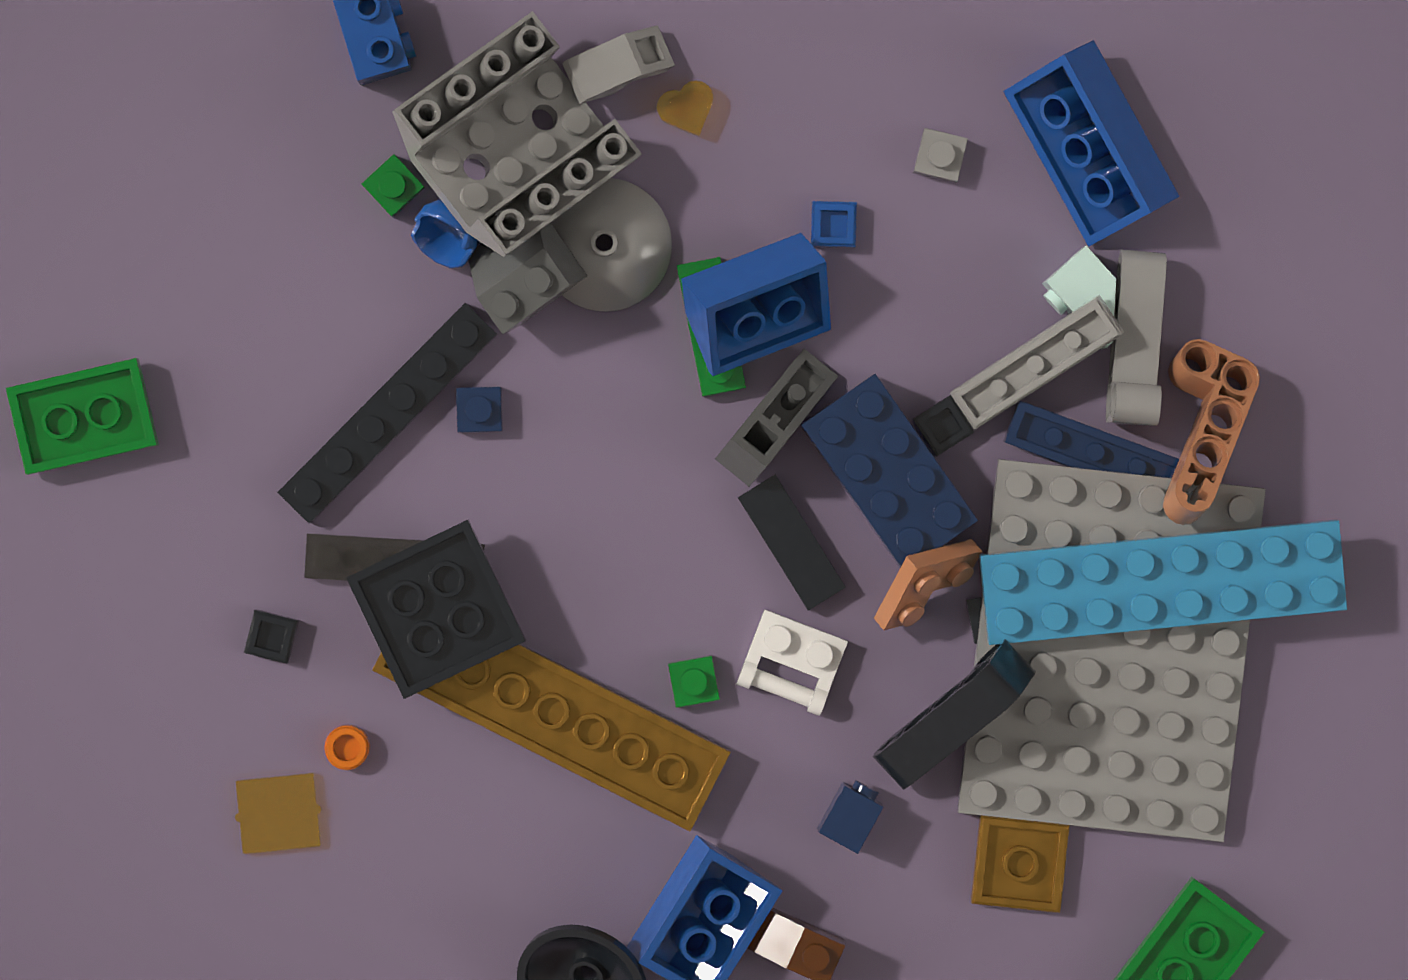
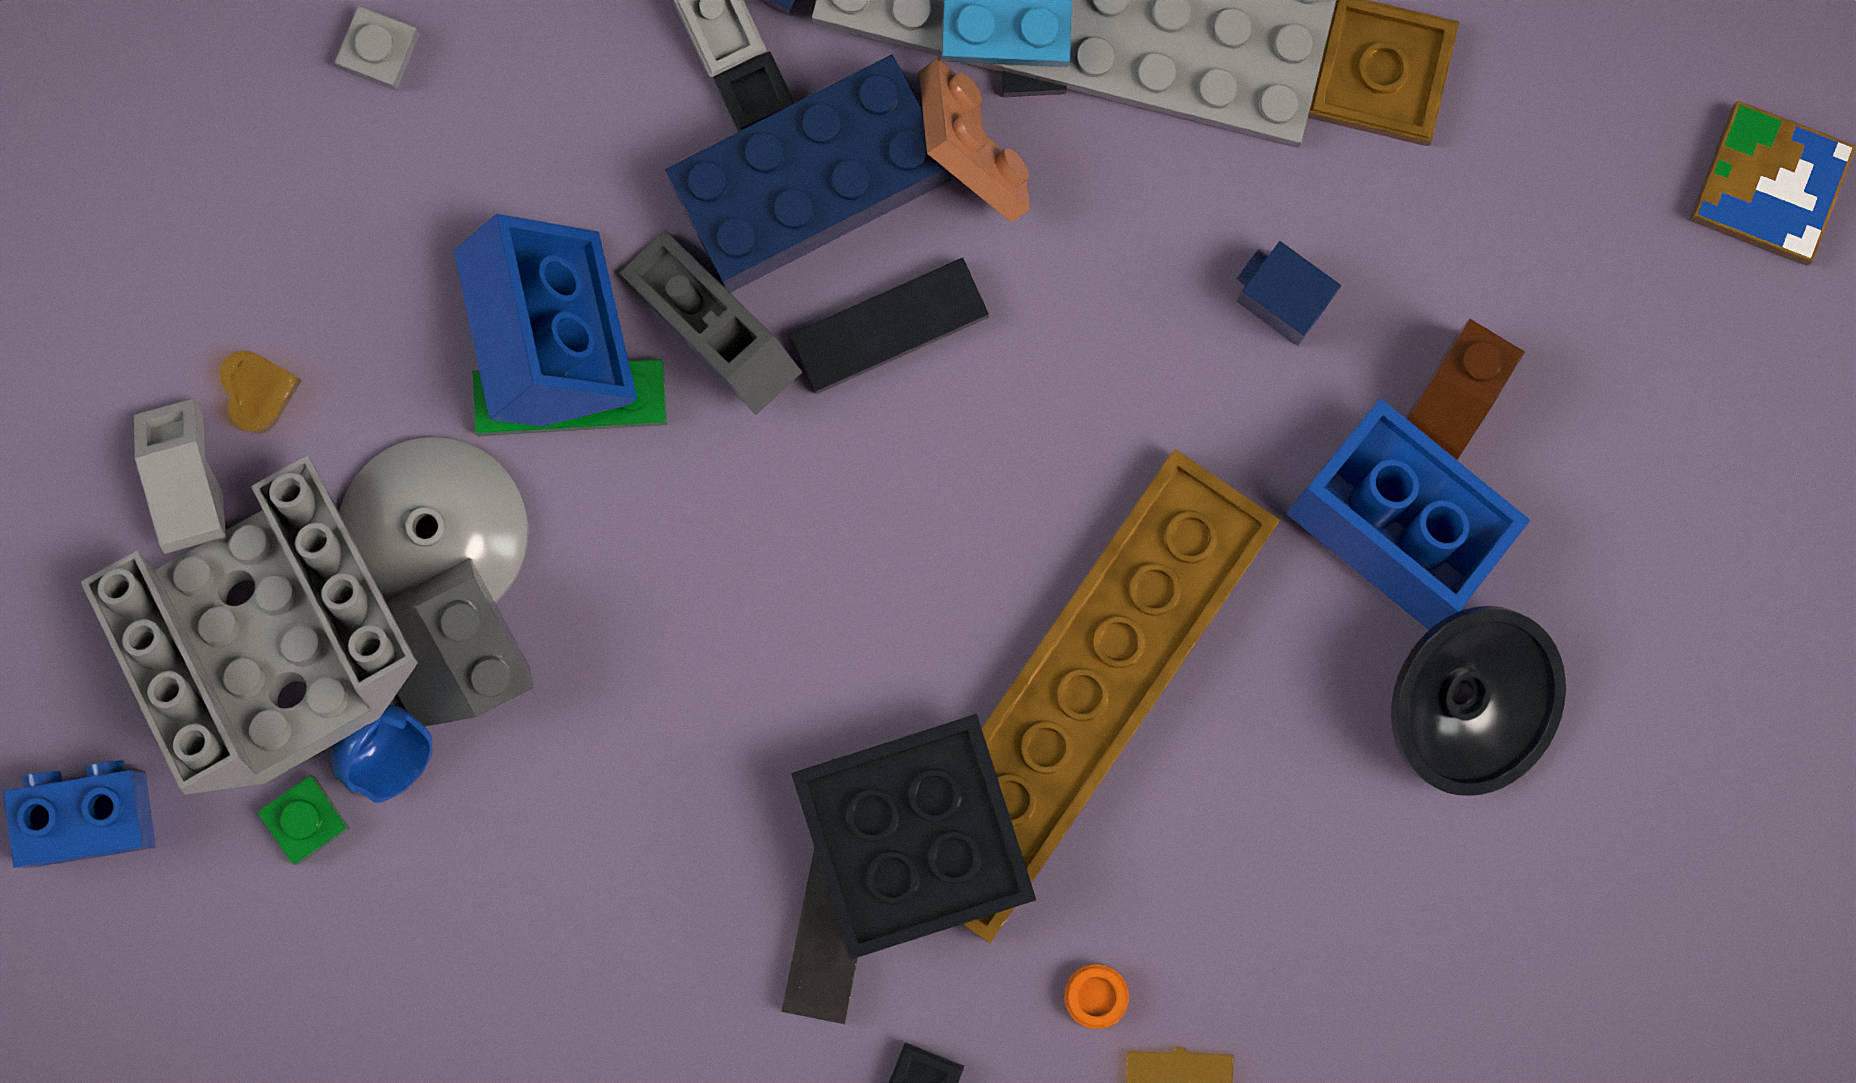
camera: 80 degrees left, 5 degrees down
black plate [277,303,498,524] -> none
dark blue plate [456,387,503,433] -> none
green plate [668,655,720,708] -> none
white plate [736,609,848,716] -> none
blue tile [811,201,857,248] -> none
black beam [873,639,1036,790] -> none

